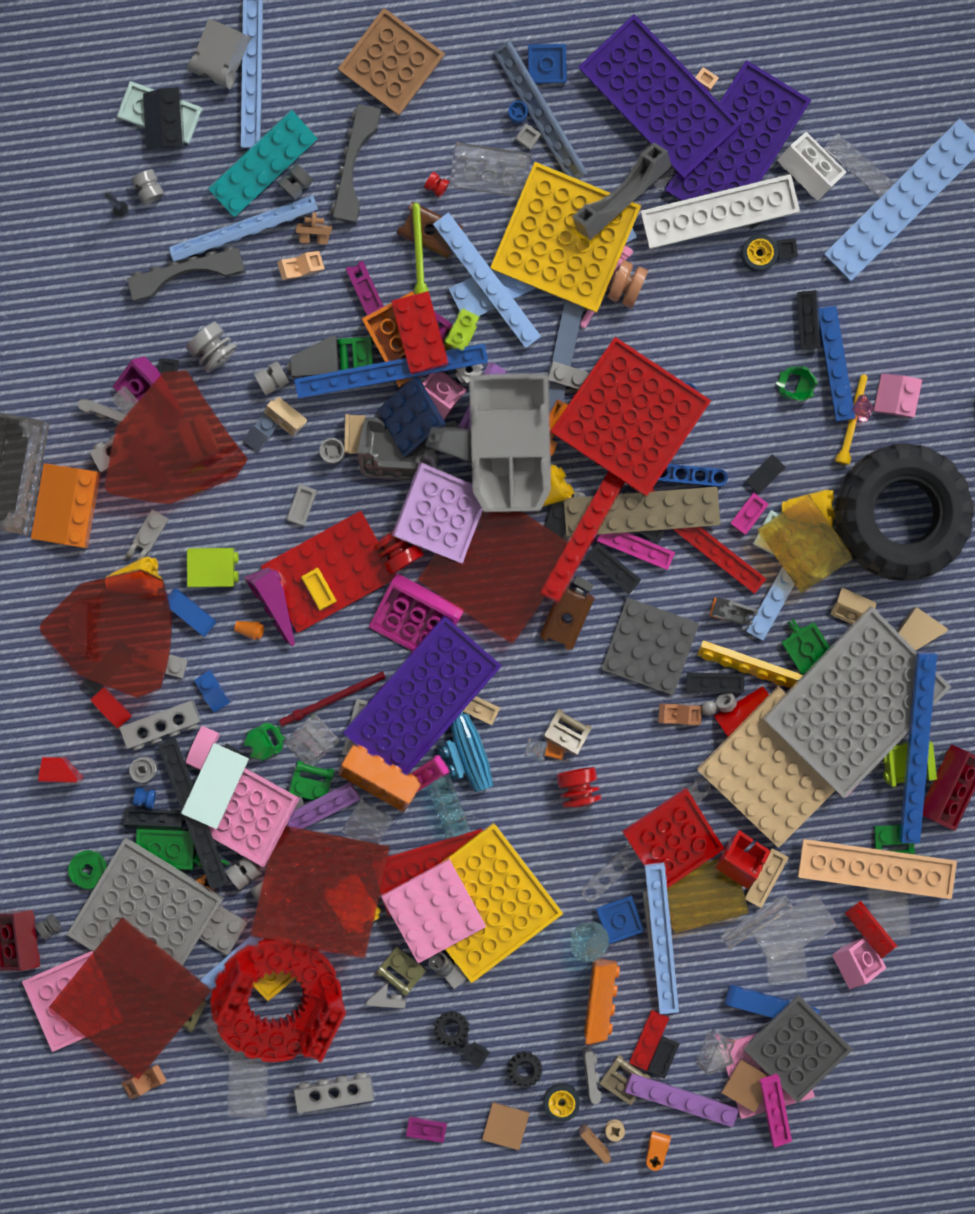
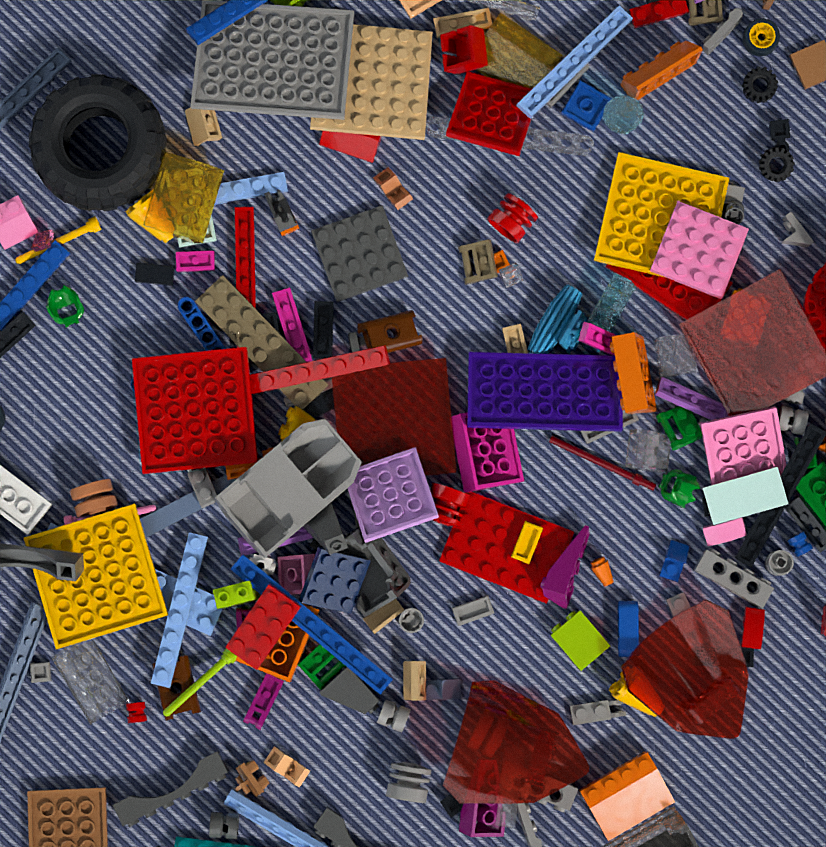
camera: 130 degrees left, 5 degrees down
olive plate [376,946,427,997] -> none
blue wheel [509,101,527,123] -> none
black plate [686,672,744,693] -> none
yellow plate [697,640,804,688] -> none
light grey plate [702,692,737,716] -> none
green plate [781,618,830,675] -> none
tan slope [897,607,948,650] -> none

